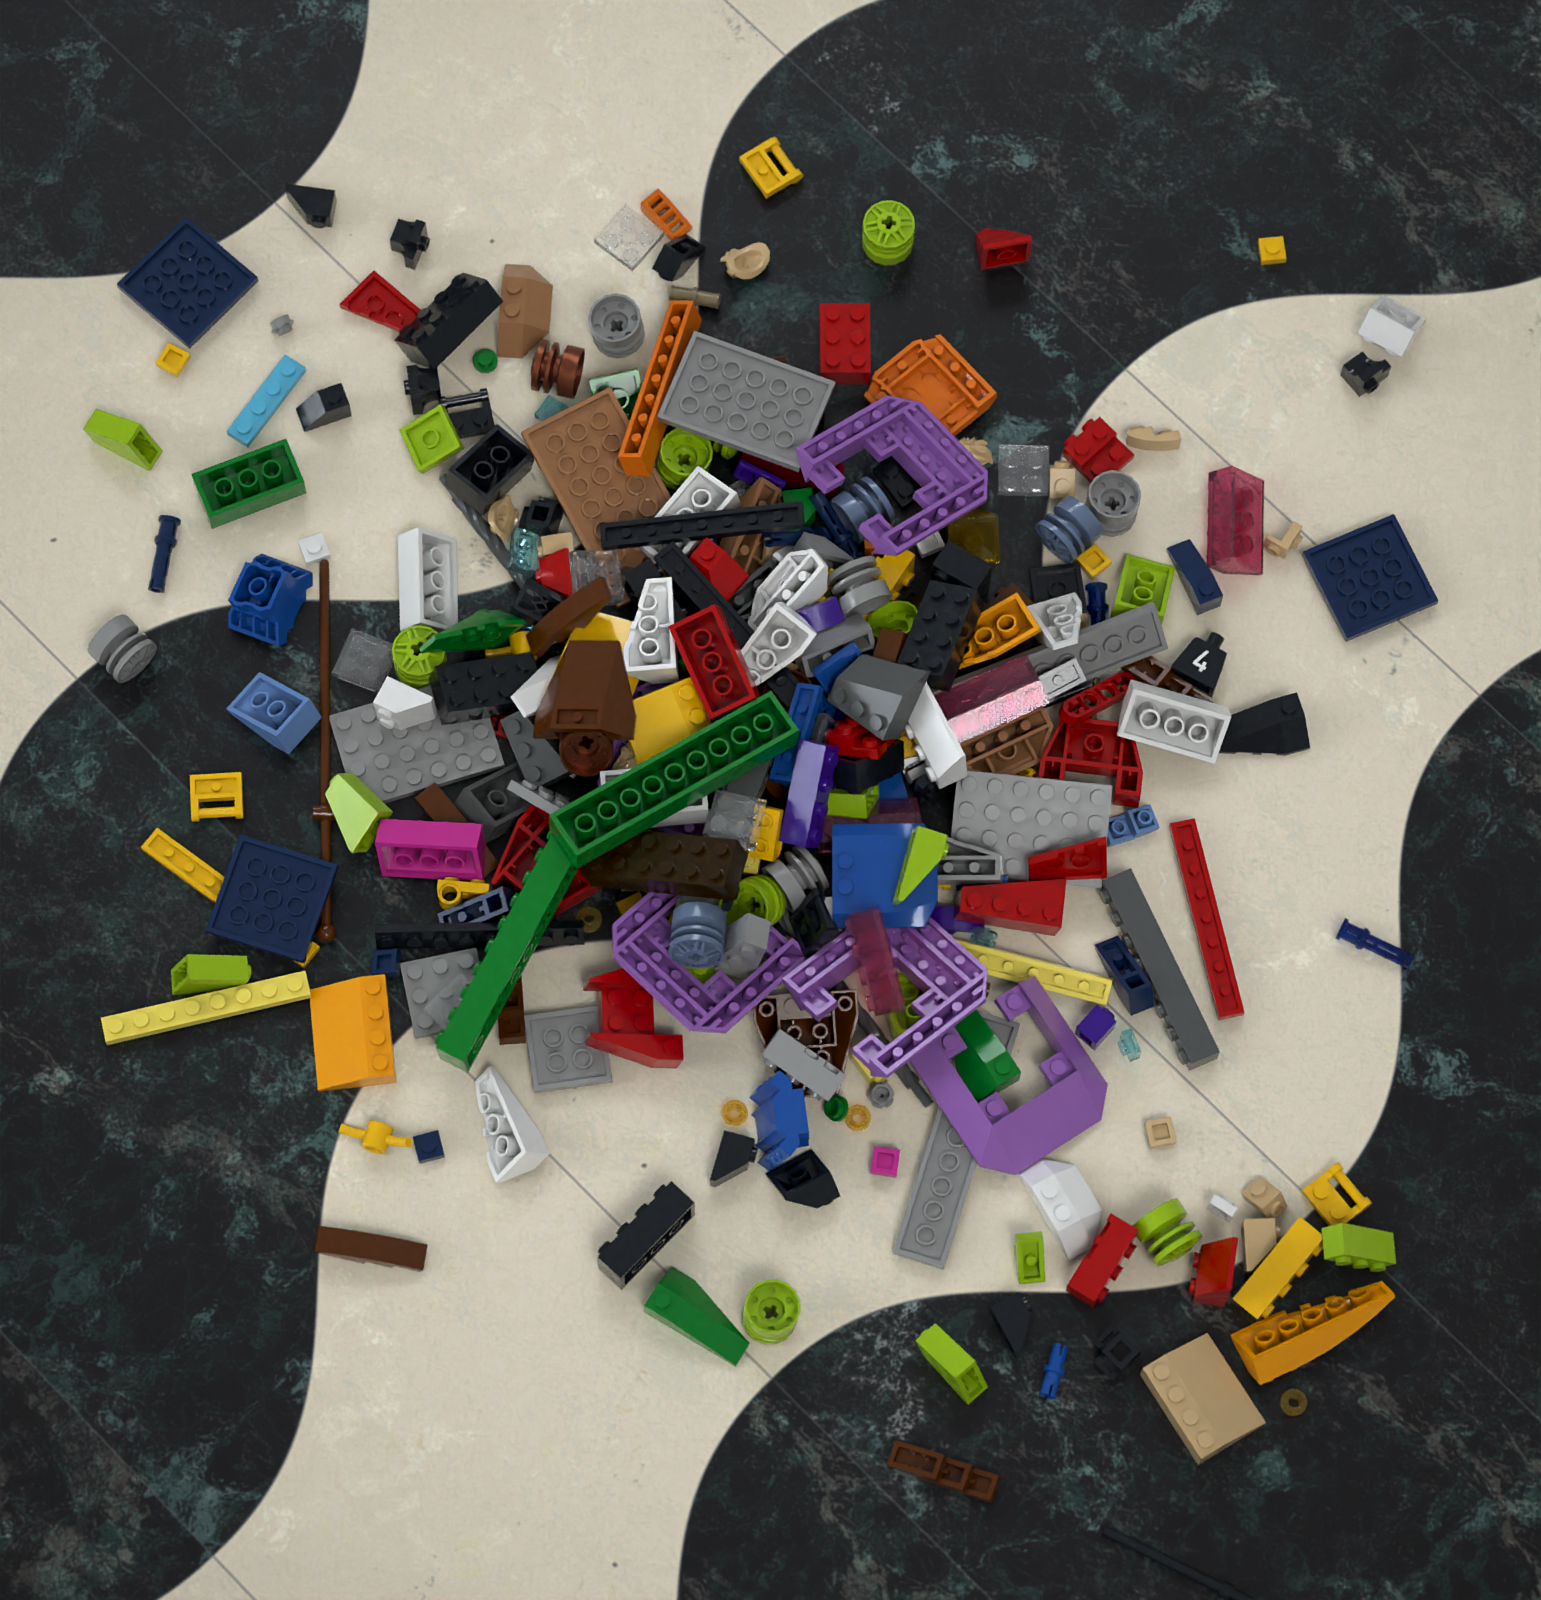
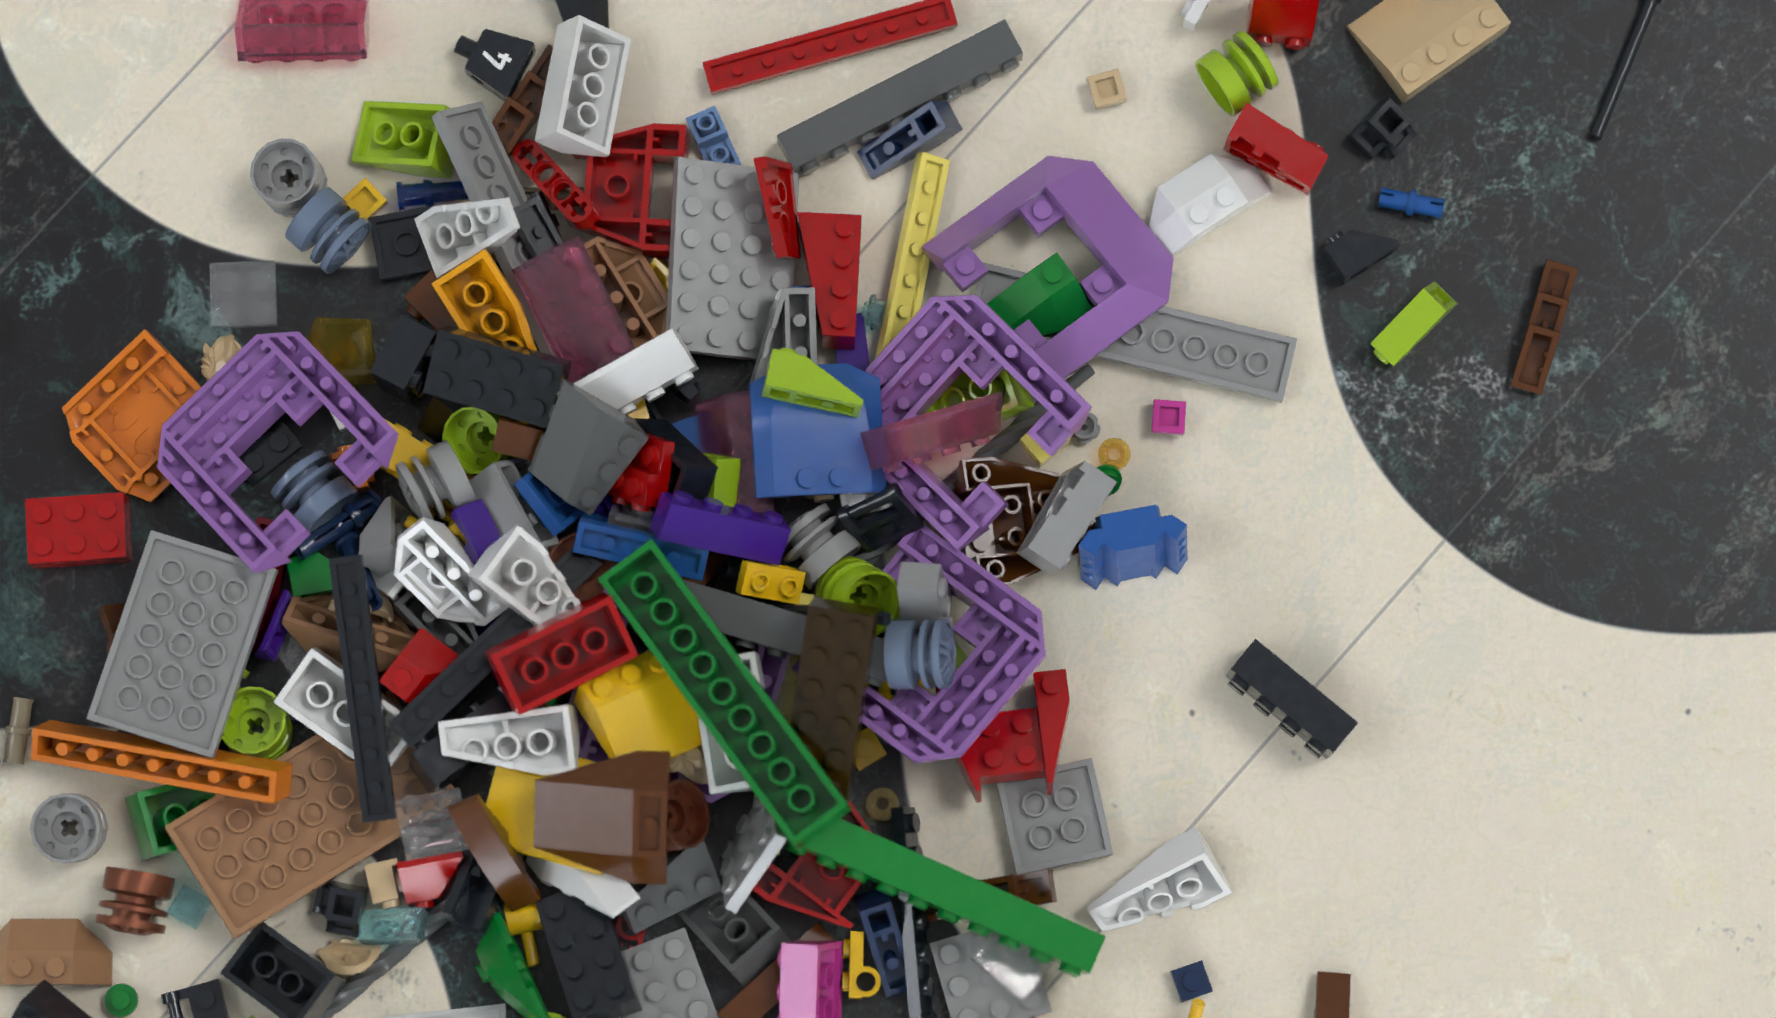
camera: 95 degrees left, 10 degrees up
green wedge [644,1267,750,1367] -> none
clear plate [703,790,767,852] -> none
black slope [710,1130,758,1187] -> none
clear yellow plate [722,1100,748,1127] -> none
lime wheel [741,1279,801,1345] -> none
black slope [765,1149,840,1209] -> none
white plate [905,763,927,785] -> none
lime slope [1014,1231,1045,1284] -> none
tan bracket [1049,461,1075,499] -> none
red plate [1063,417,1134,483] -> none
dark purple brick [1075,1005,1117,1051] -> none
clear light blue plate [1118,1028,1141,1062] -> none
tan slope [1126,426,1181,451] -> none
dark blue slope [1166,539,1223,615] -> none

